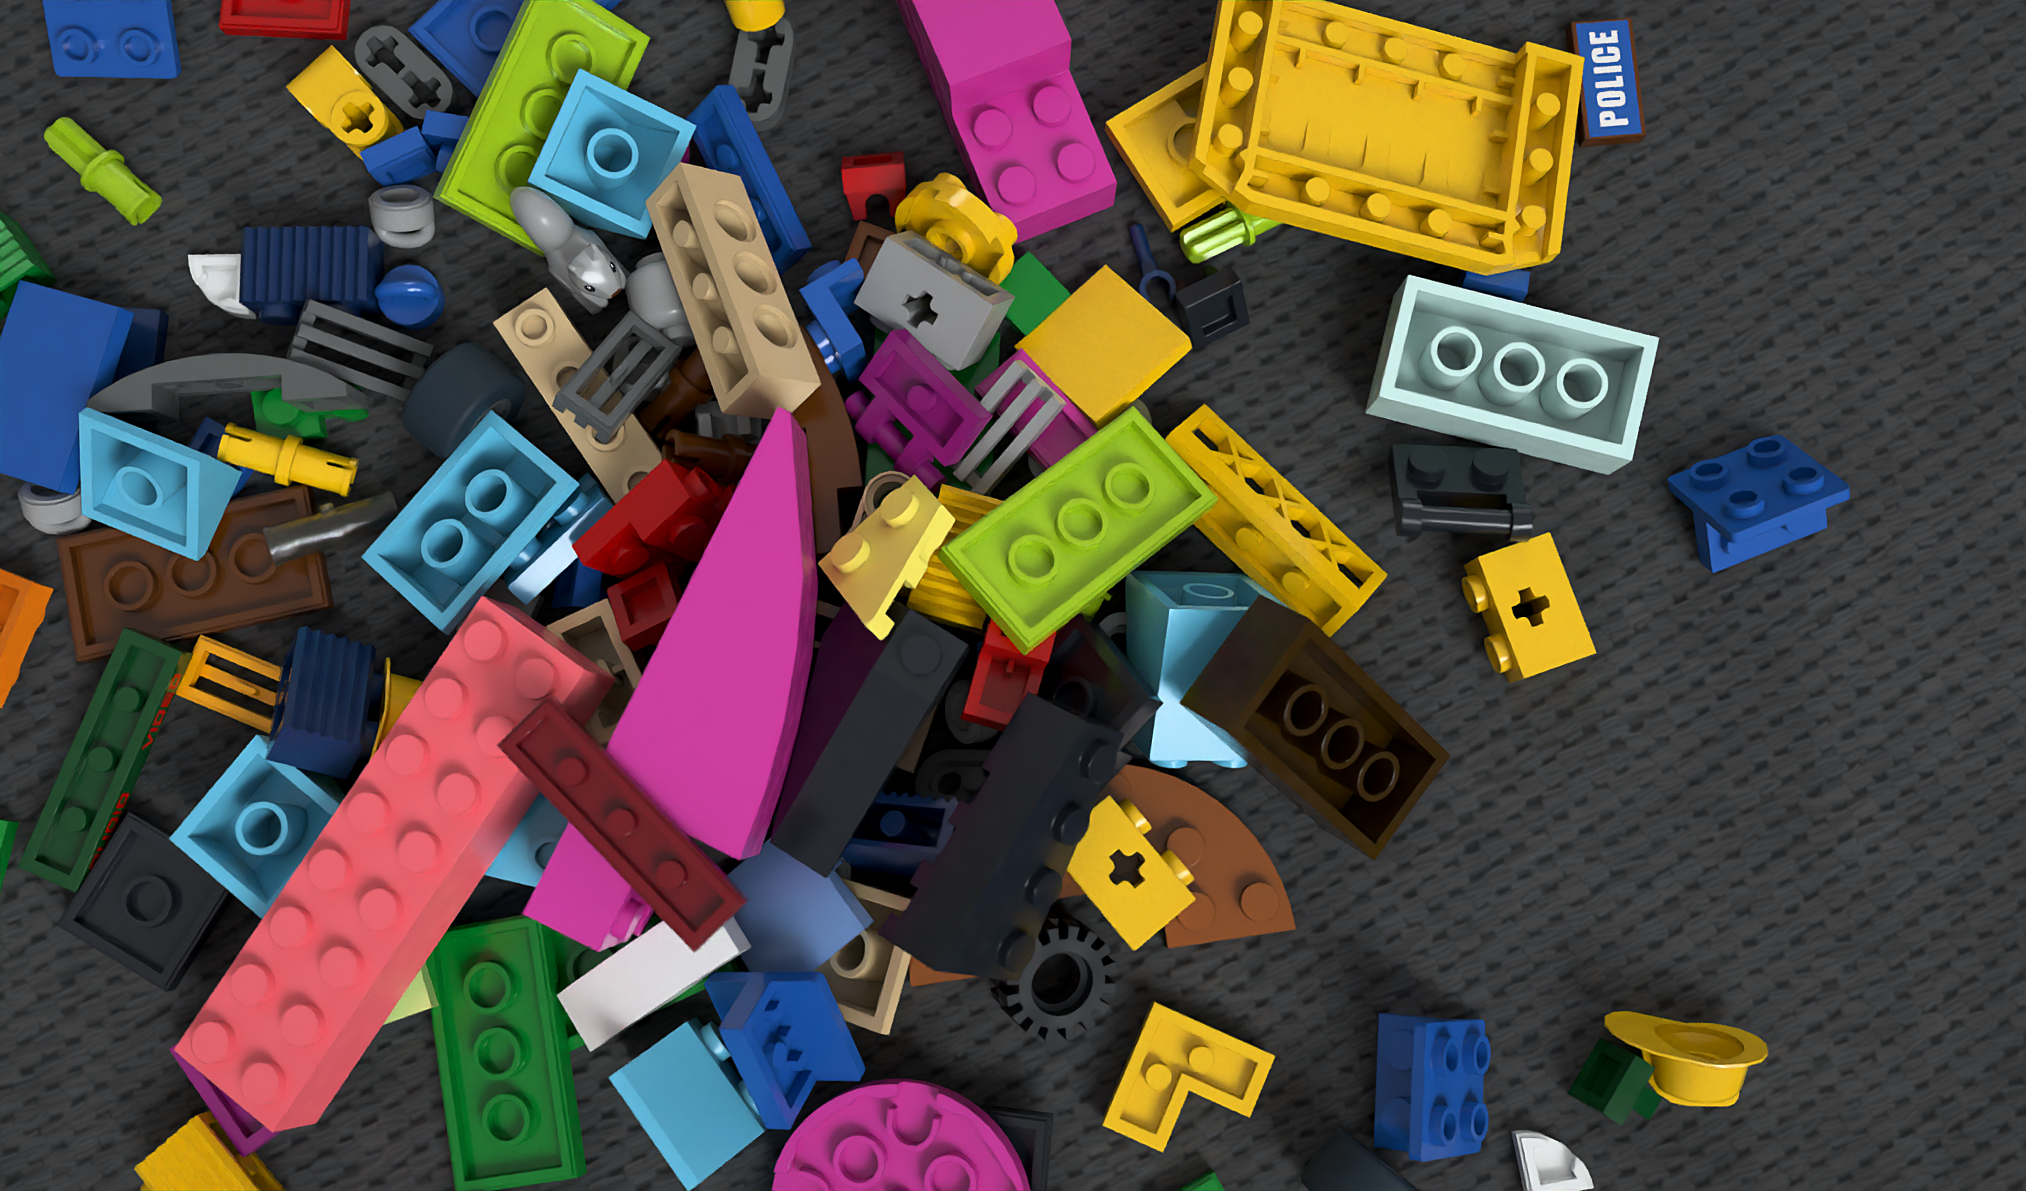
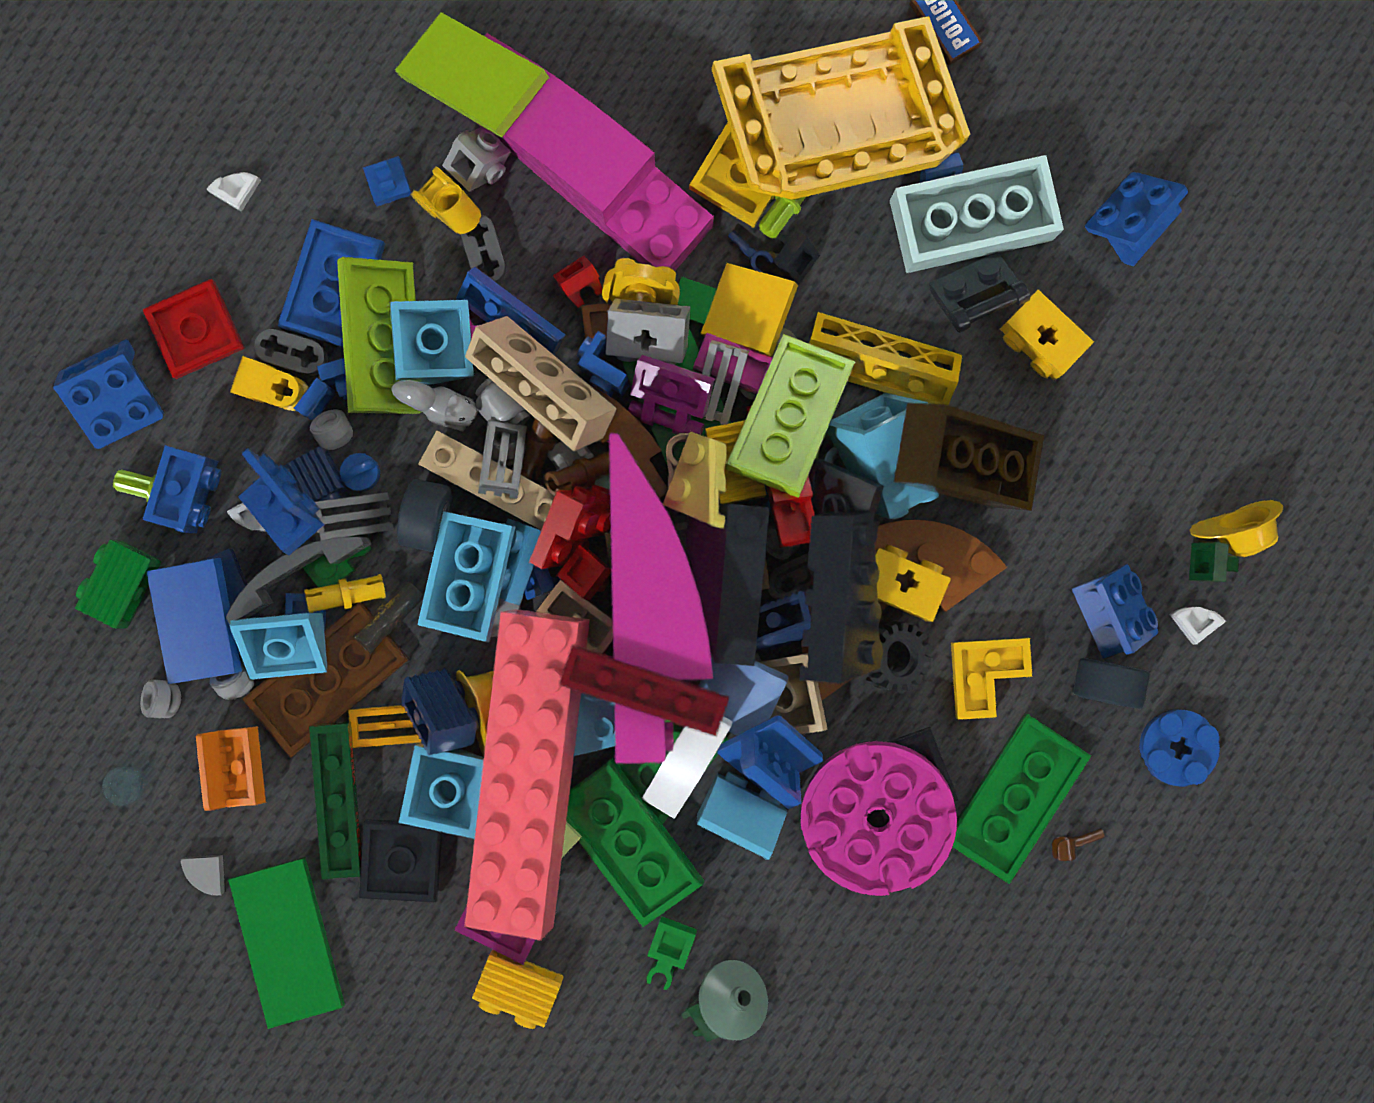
camera: 25 degrees left, 5 degrees up
none -> blue bracket [143,446,222,533]
none -> blue bracket [238,448,324,555]

